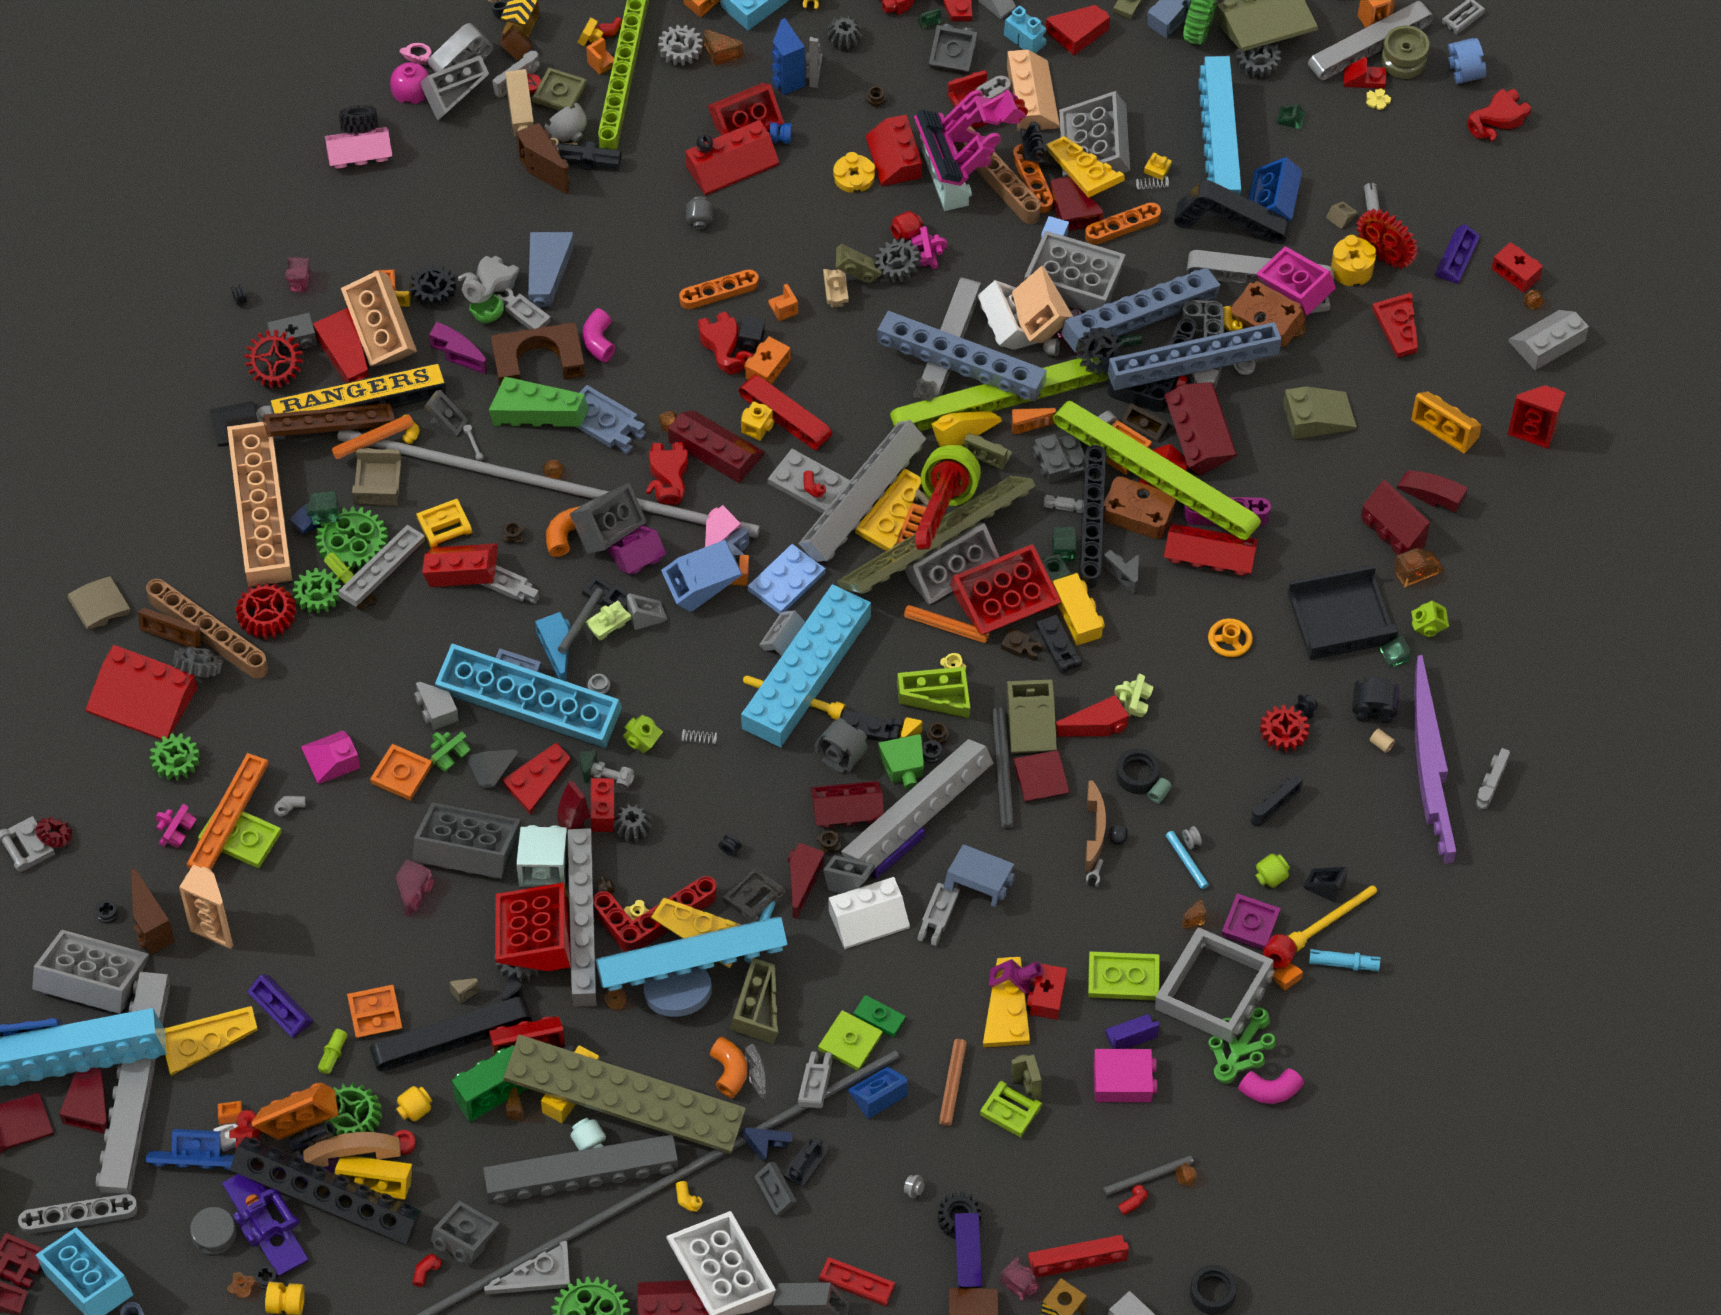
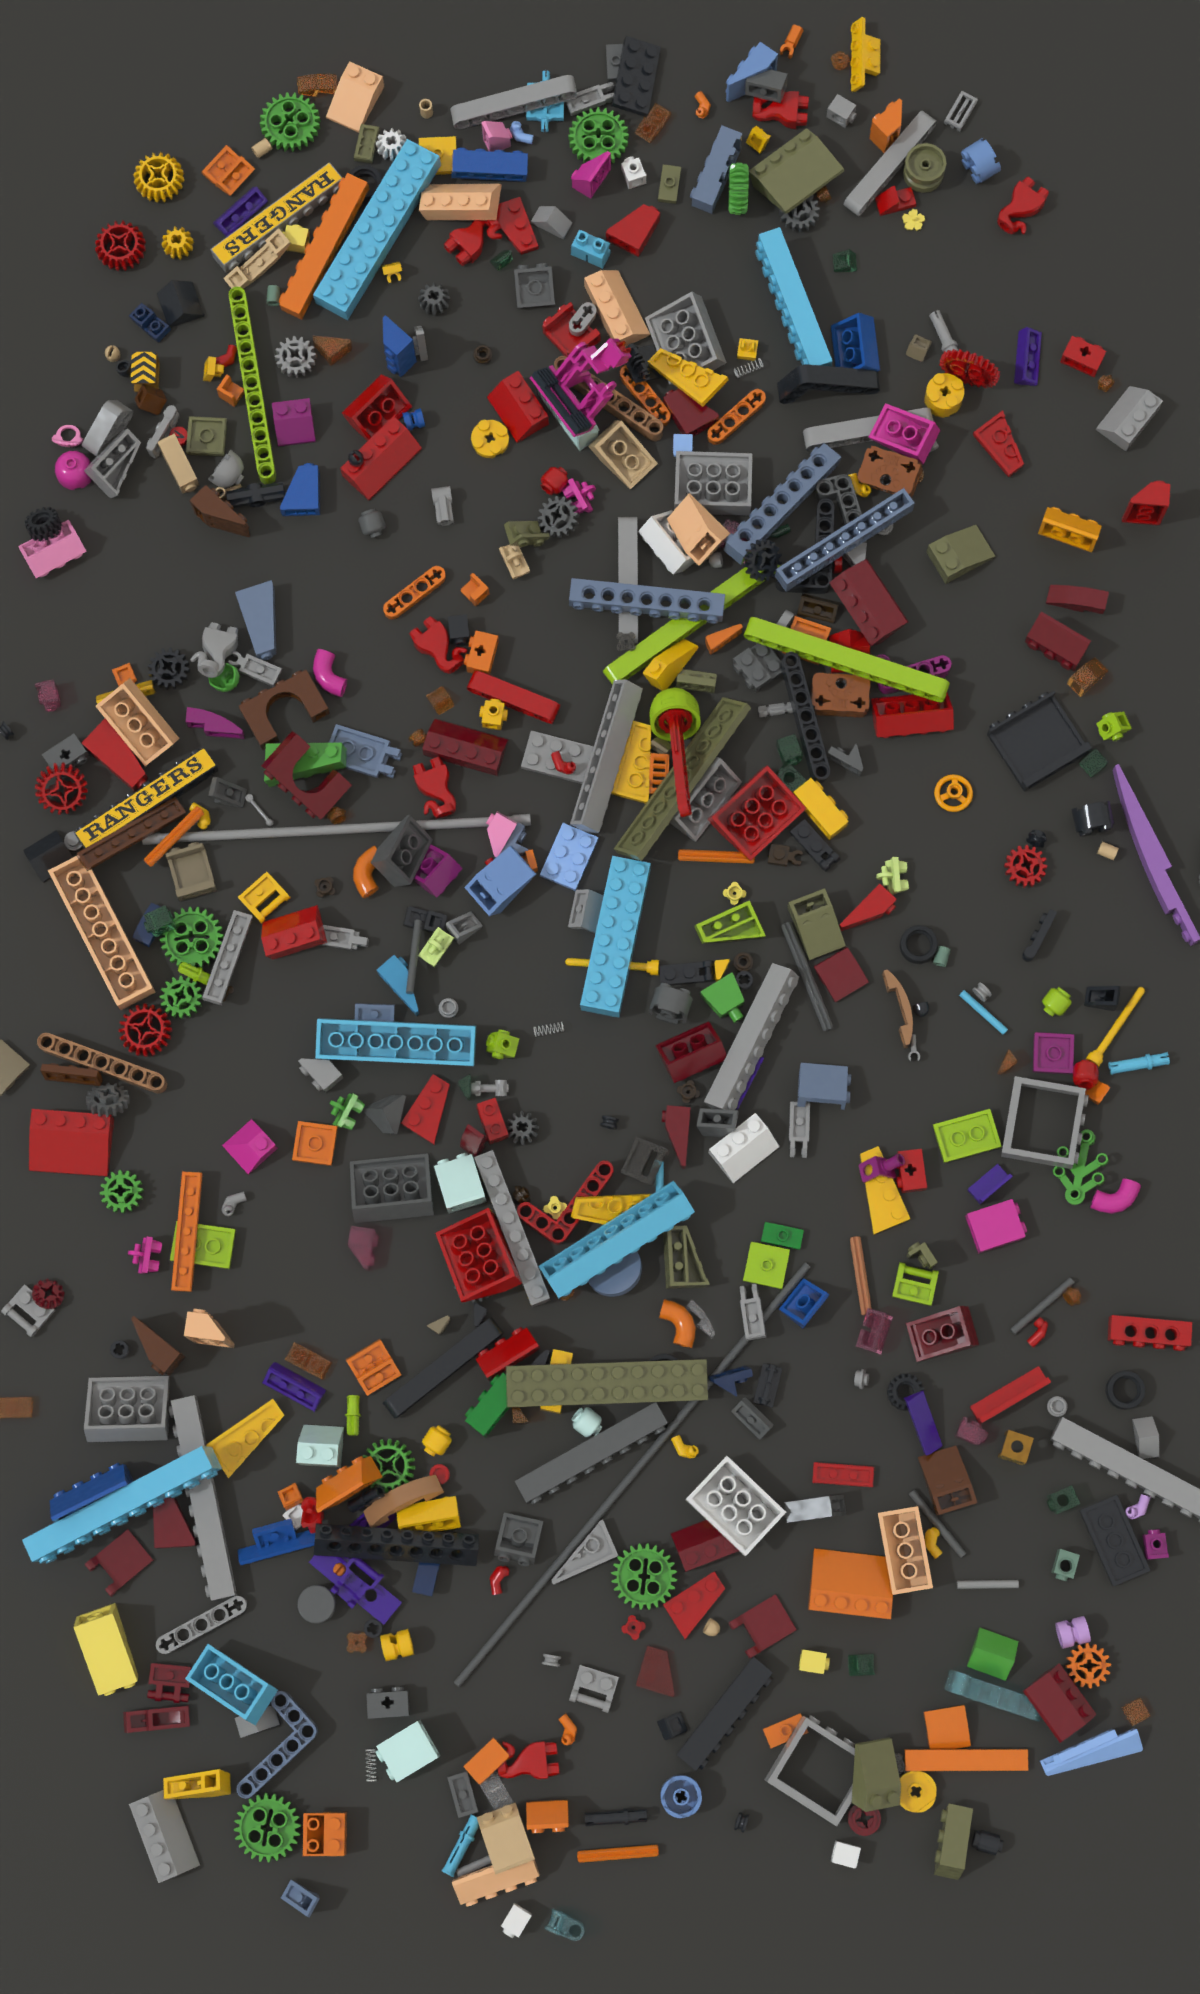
camera: 15 degrees left, 20 degrees up
none -> dark red arch [261,731,352,819]
none -> magenta slope [272,398,316,447]
none -> blue slope [280,463,320,516]
none -> clear orange slope [285,1342,332,1380]
none -> light aqua slope [296,1425,344,1468]
none -> dark blue slope [412,1562,440,1596]
none -> clear orange slope [426,686,454,715]
none -> light grey piece [431,486,454,526]
none -> tan slope [588,420,658,489]
none -> clear orange plate [816,185,832,203]
none -> clear pink piece [856,1308,893,1355]
none -> dark red slope [906,1306,979,1362]
none -> light grey plate [1047,1396,1067,1417]
none -> red brick [1108,1315,1192,1351]

